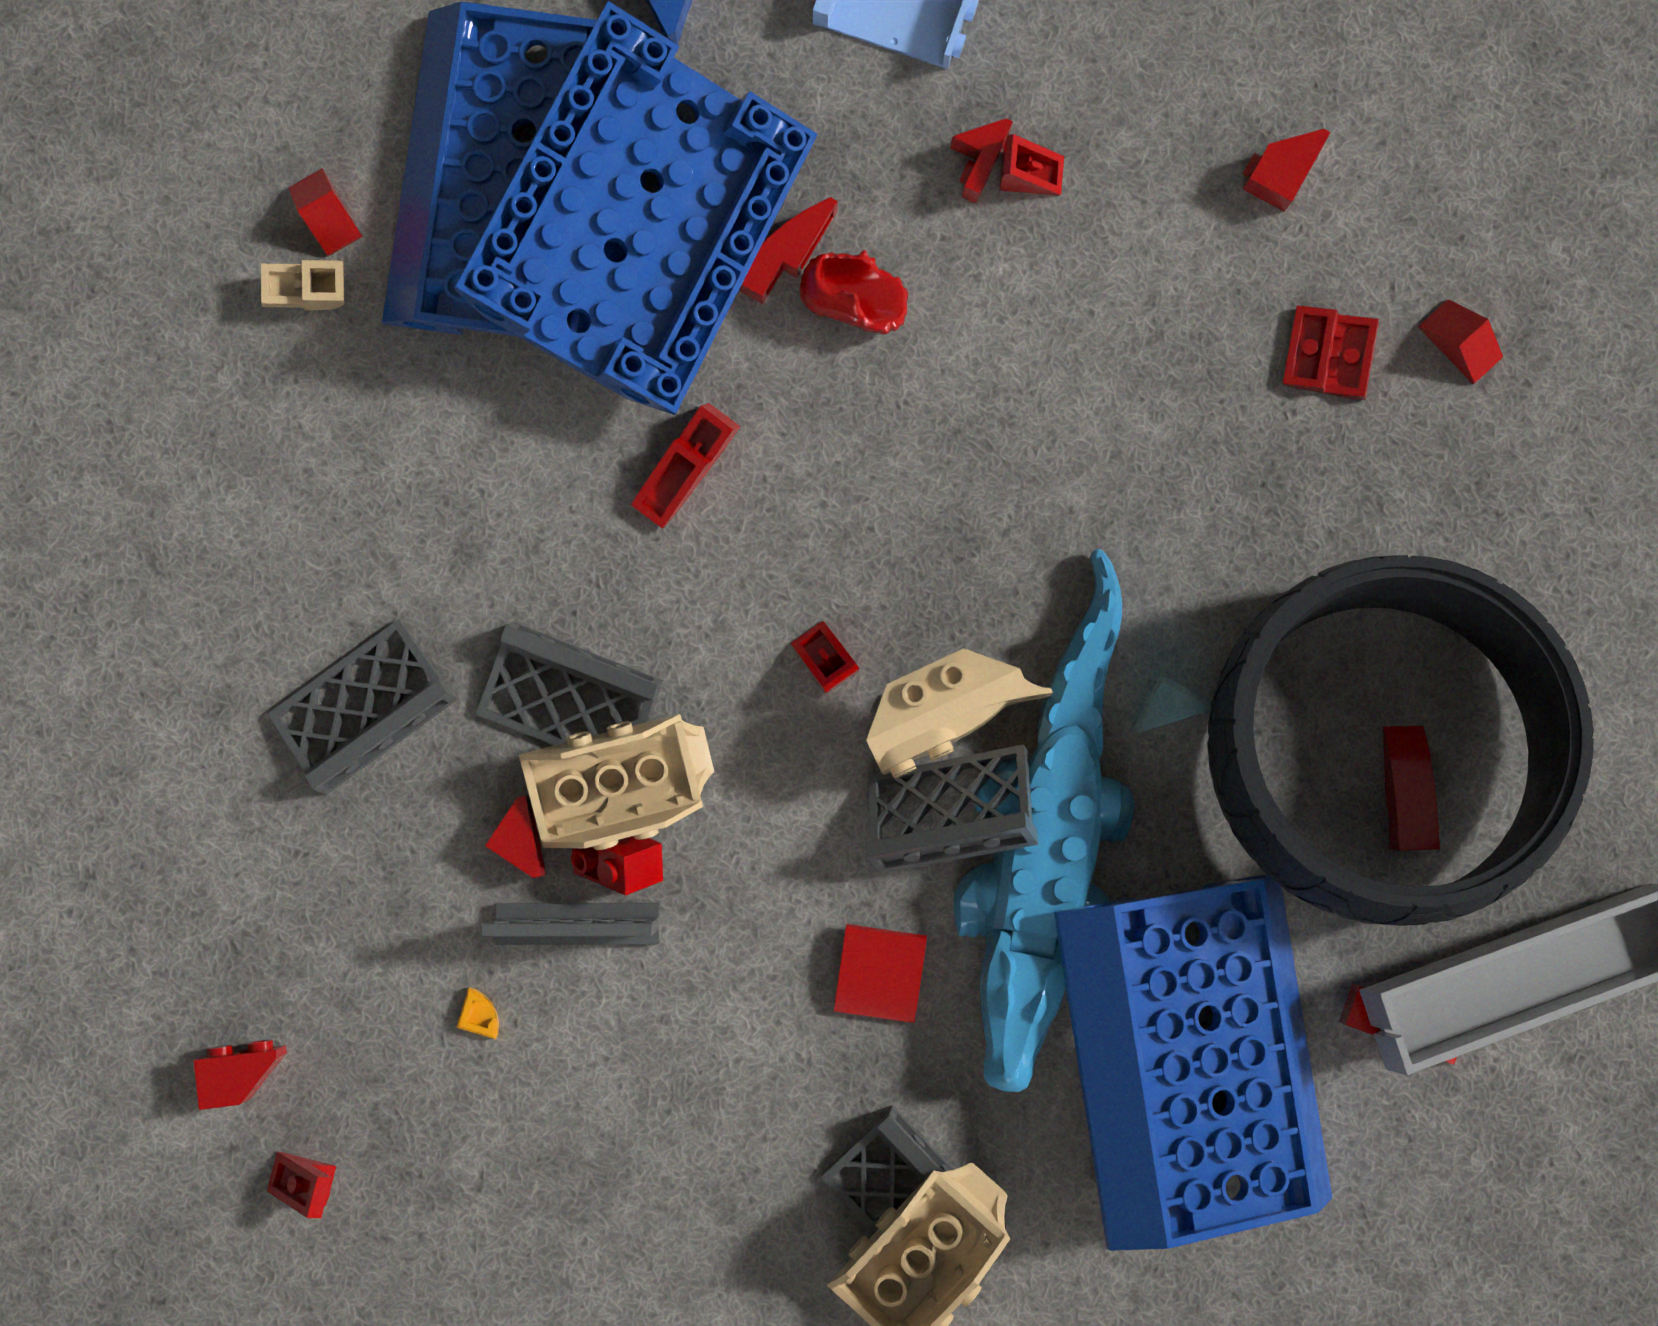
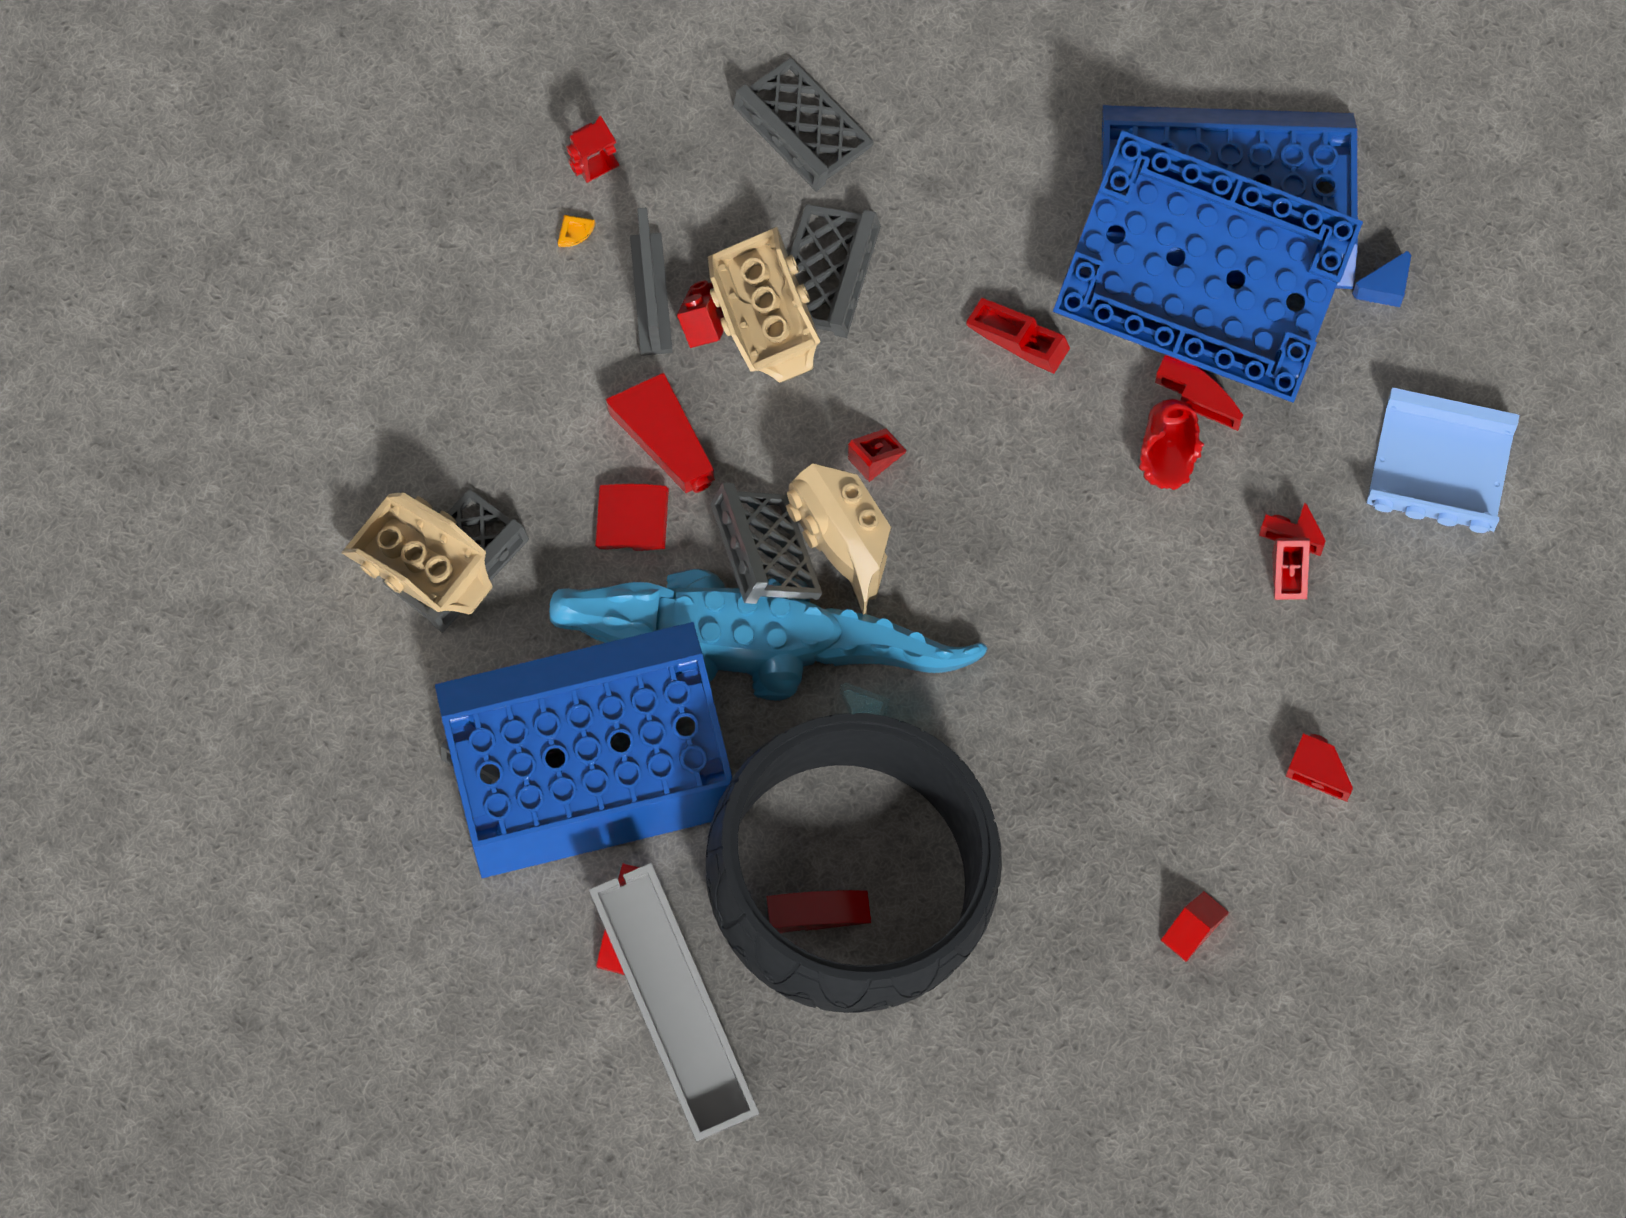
camera: 85 degrees right, 15 degrees down
red slope [193,1039,287,1110] -> none
tan brick [261,260,344,311] -> none
red slope [267,1151,336,1218] -> none
red slope [288,168,363,257] -> none
red slope [485,795,546,878] -> none
red slope [1283,305,1379,401] -> none
none -> red window [566,115,619,183]
none -> red slope [606,373,715,493]

